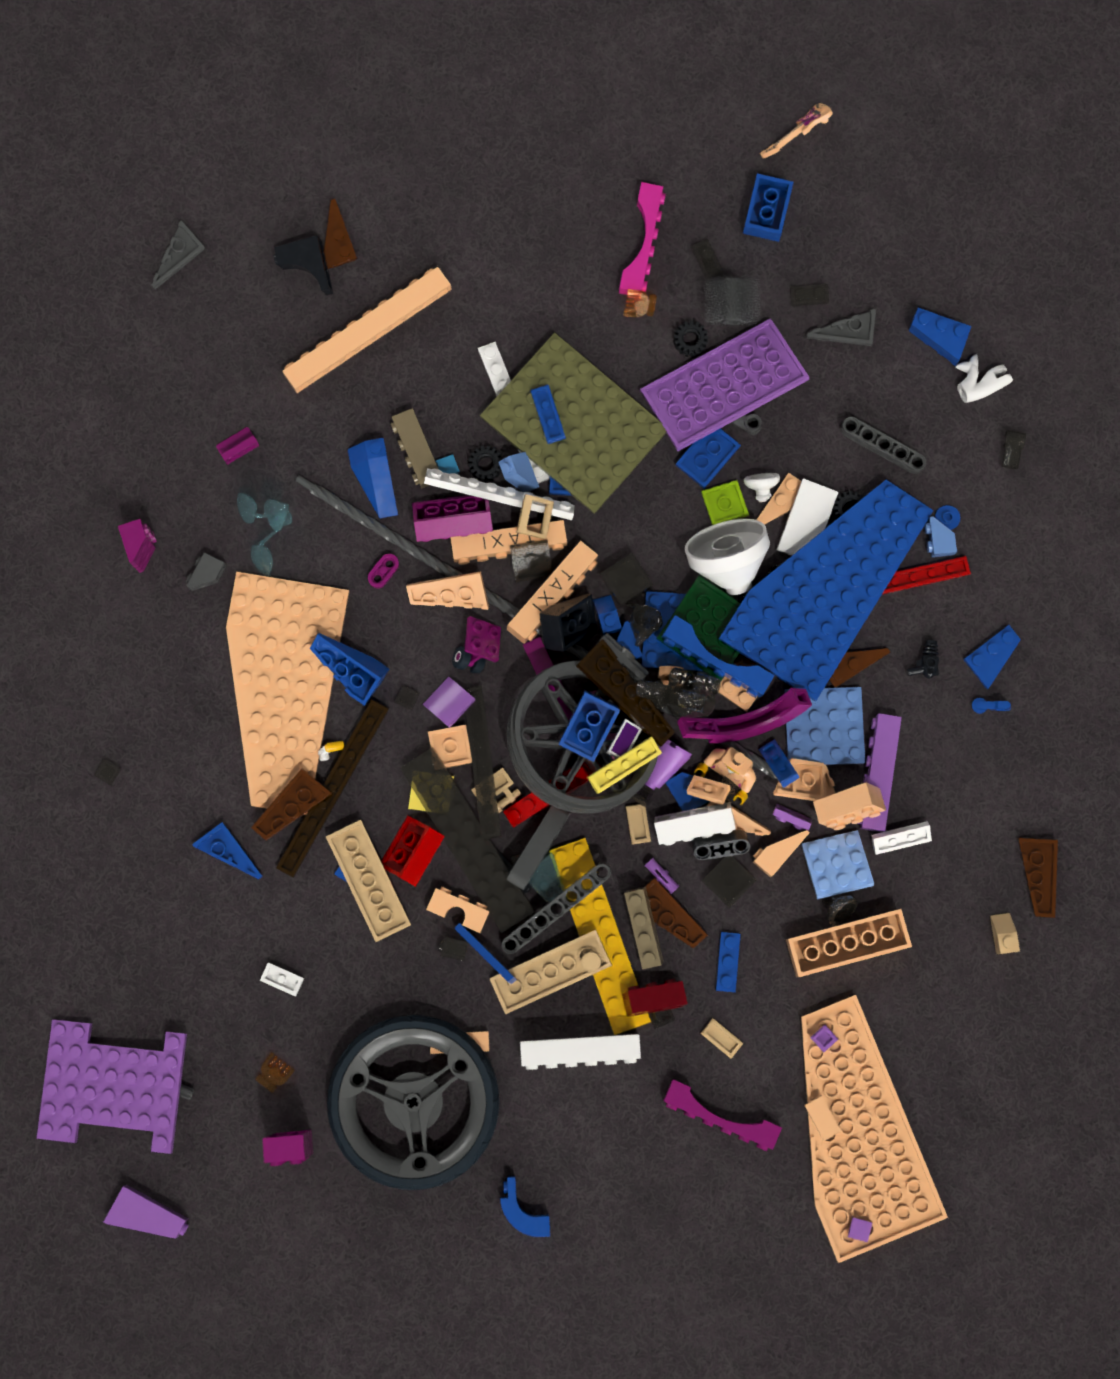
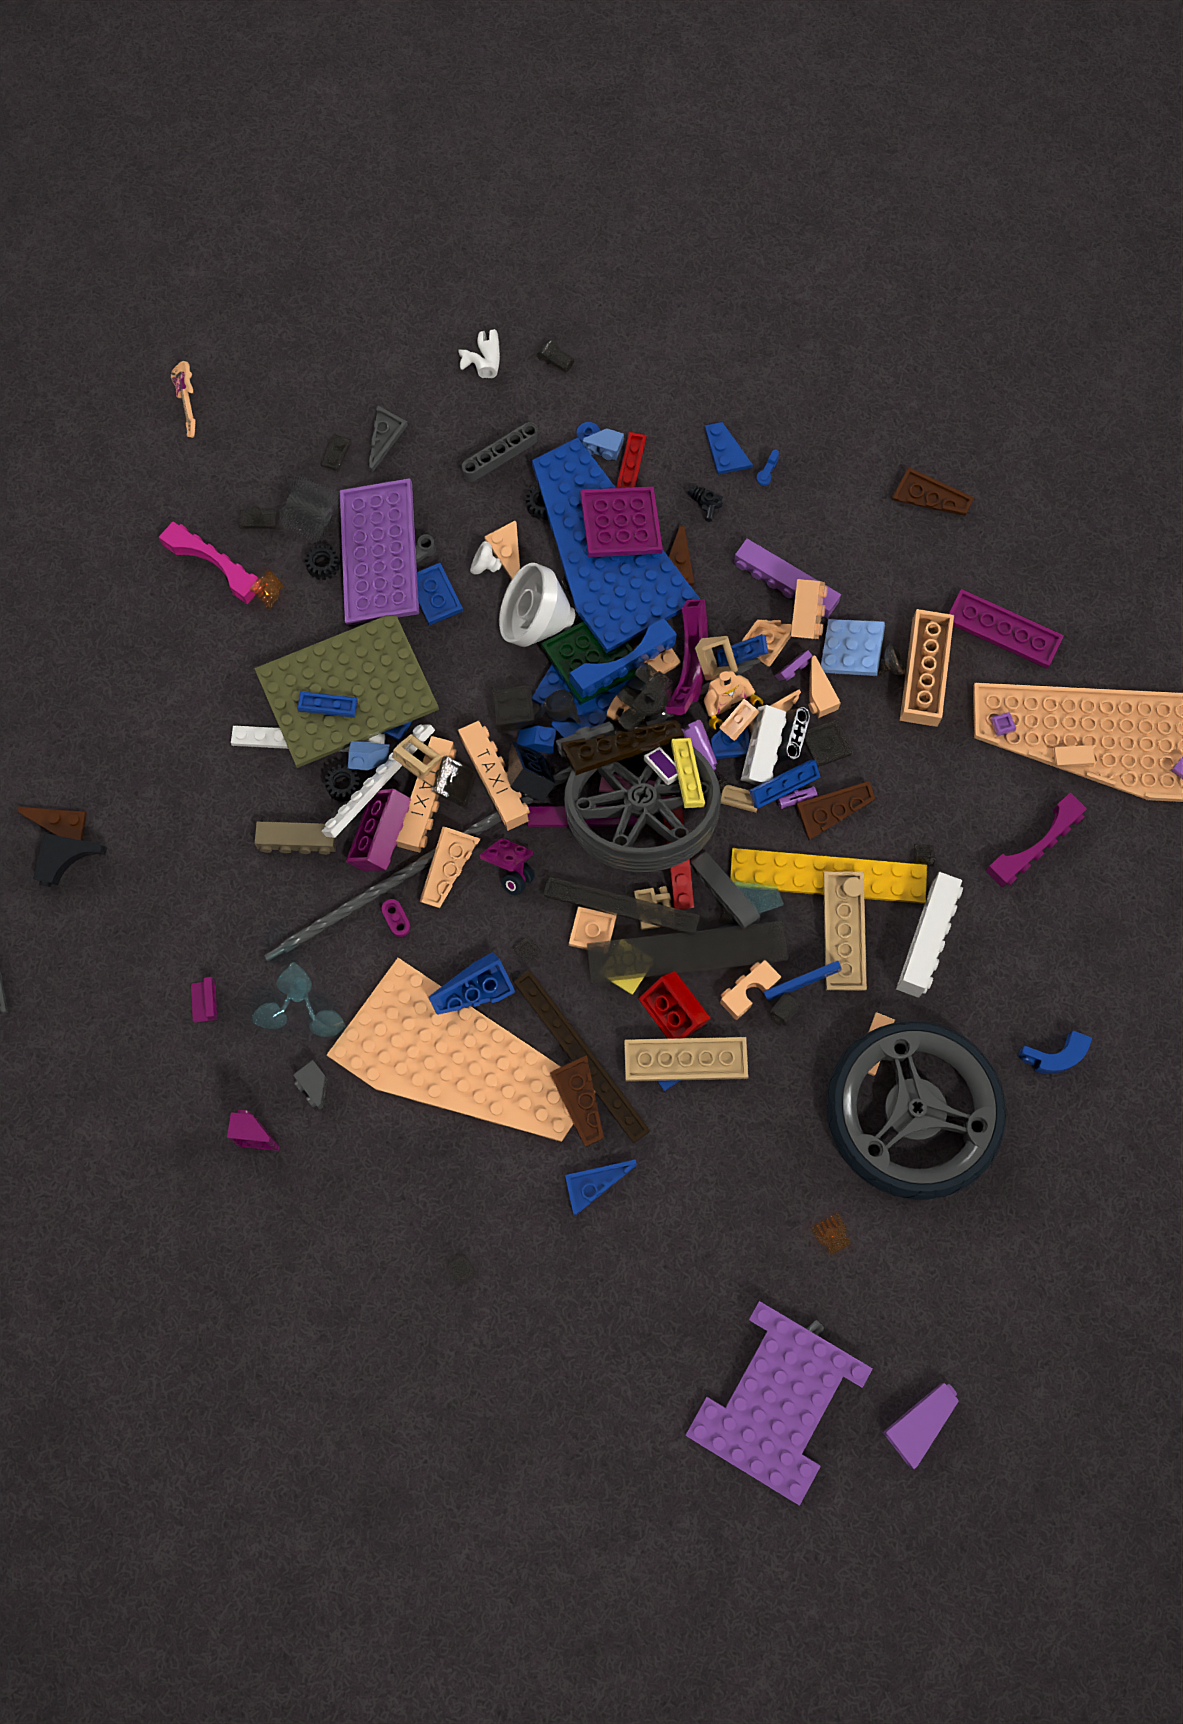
camera: 65 degrees left, 10 degrees down
white plate [260,963,304,996] -> none
magenta brick [262,1130,313,1166] -> none
light nougat brick [283,267,451,393] -> none
arm [318,741,344,761] -> none
blue wedge [348,438,398,519] -> none
medium lavender slope [423,677,475,728] -> none
dark azure tile [436,455,460,474] -> none
dark grey beam [502,862,612,954] -> none
blue slope [559,690,620,762] -> none
dark red brick [622,979,688,1017] -> none
dark tan brick [624,886,664,970] -> none
tan tile [700,1019,743,1058] -> none
lime tile [701,480,749,525] -> none
blue plate [716,932,740,992] -> none
blue brick [743,173,793,242] -> none
white tile [776,479,838,556] -> none
medium blue plate [784,687,865,765] -> none
white plate [871,821,932,855] -> none
blue wedge [909,308,971,367] -> none
tan slope [990,913,1020,954] -> none
none -> magenta plate [580,487,663,557]
none -> tan tile [695,636,738,681]
none -> blue tile [749,759,820,809]
none -> magenta plate [949,589,1064,669]

